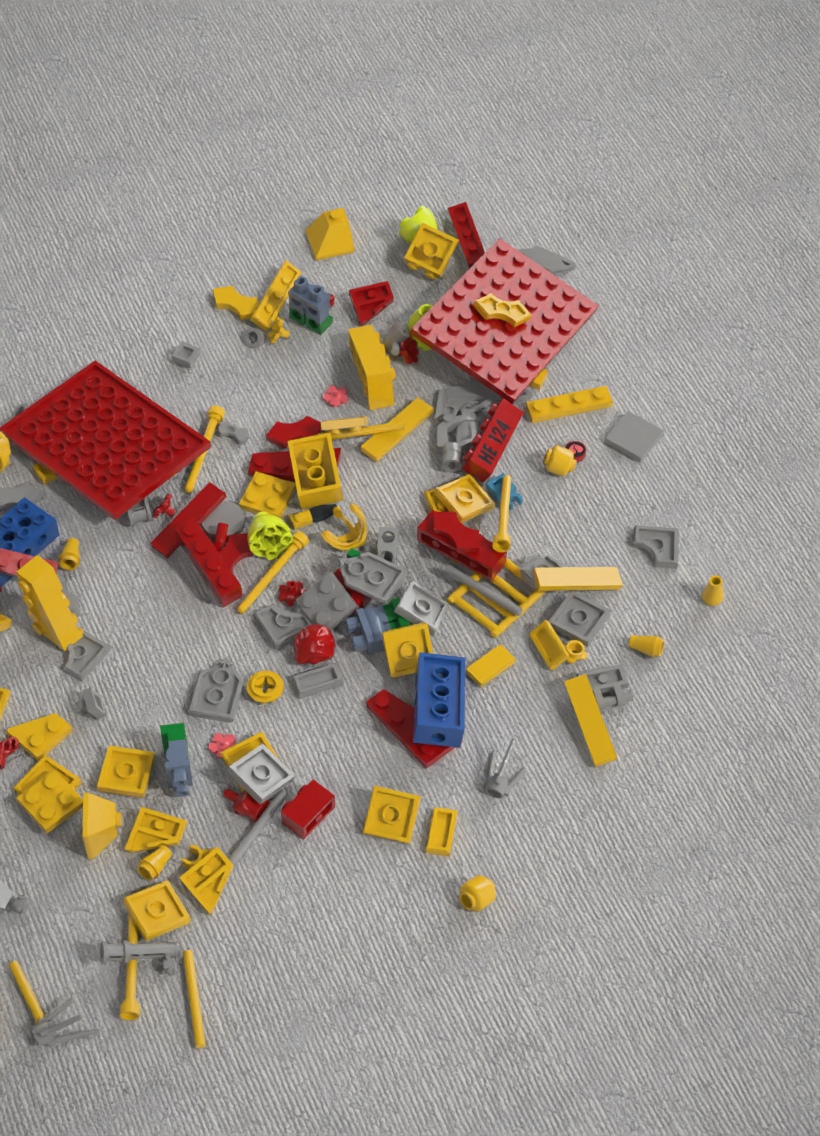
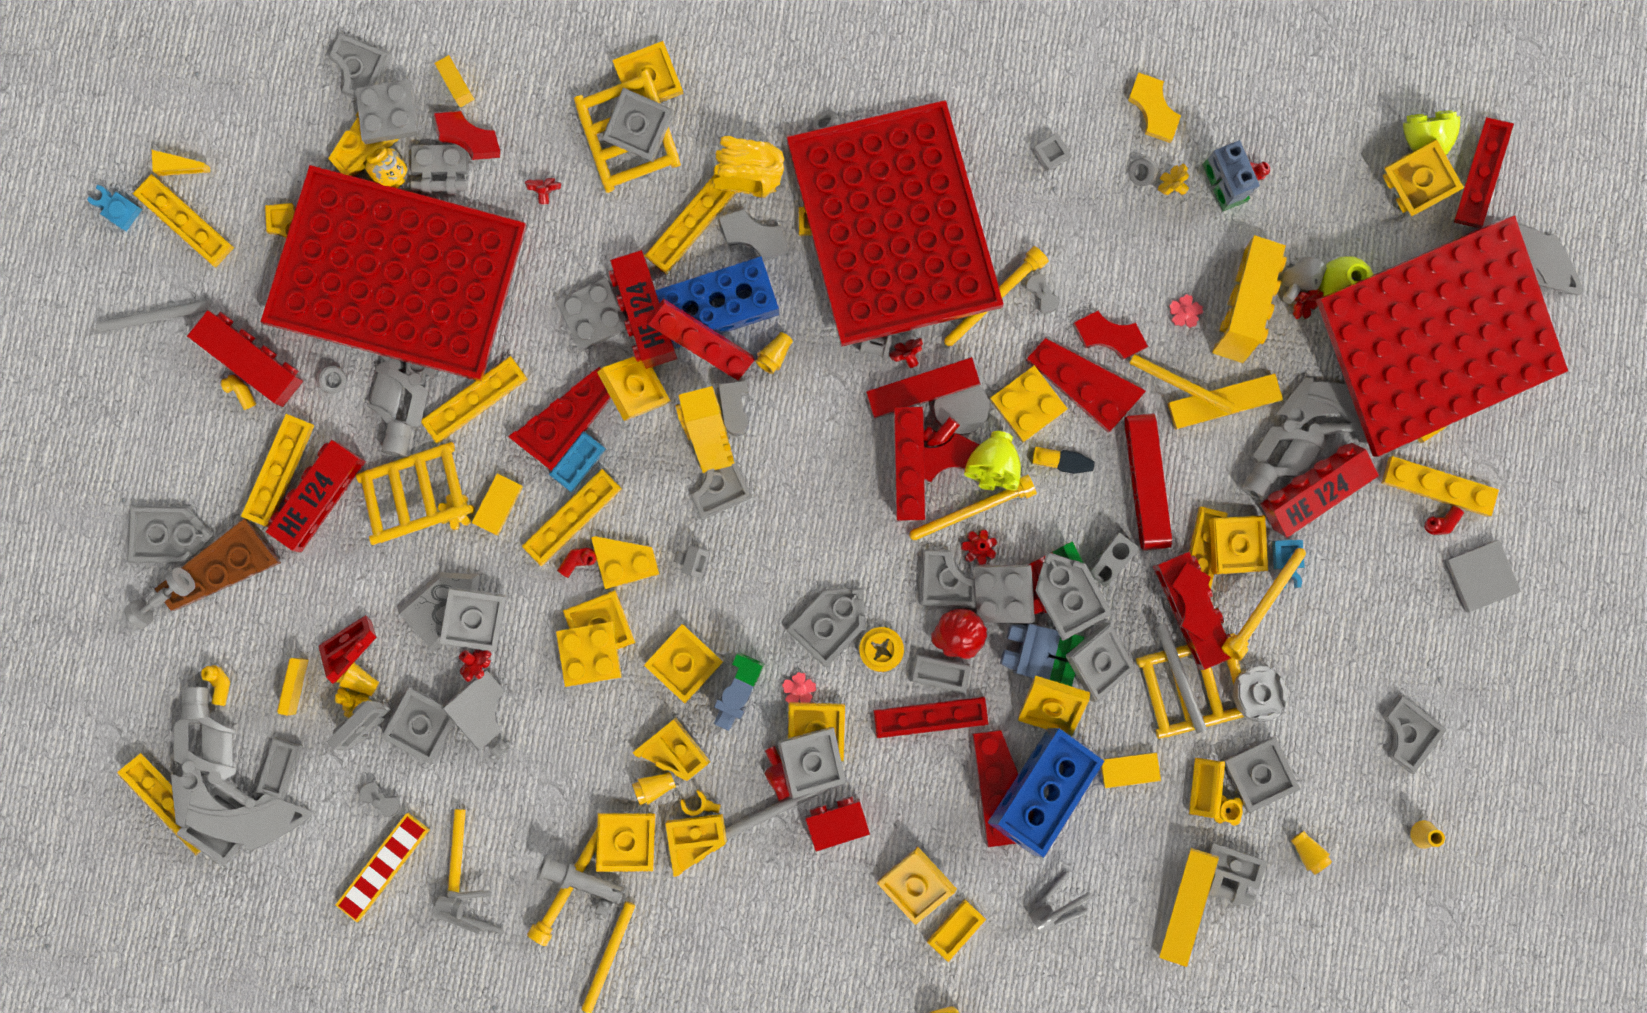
camera: 30 degrees right, 30 degrees up
yellow slope [83,793,122,860] -> none
yellow tile [250,260,302,331] -> none
yellow slope [288,433,344,509] -> none
yellow slope [305,208,355,261] -> none
yellow wing [321,415,369,434] -> none
yellow helmet [321,502,367,550] -> none
red wing [349,281,394,327] -> none
yellow tile [473,294,532,327] -> none
yellow tile [532,567,623,591] -> none
yellow head [543,445,577,476] -> none
tile [565,441,586,462] -> none
none -> red tile [873,697,989,738]
none -> red beam [1124,413,1172,551]
none -> red arm [1424,506,1464,535]

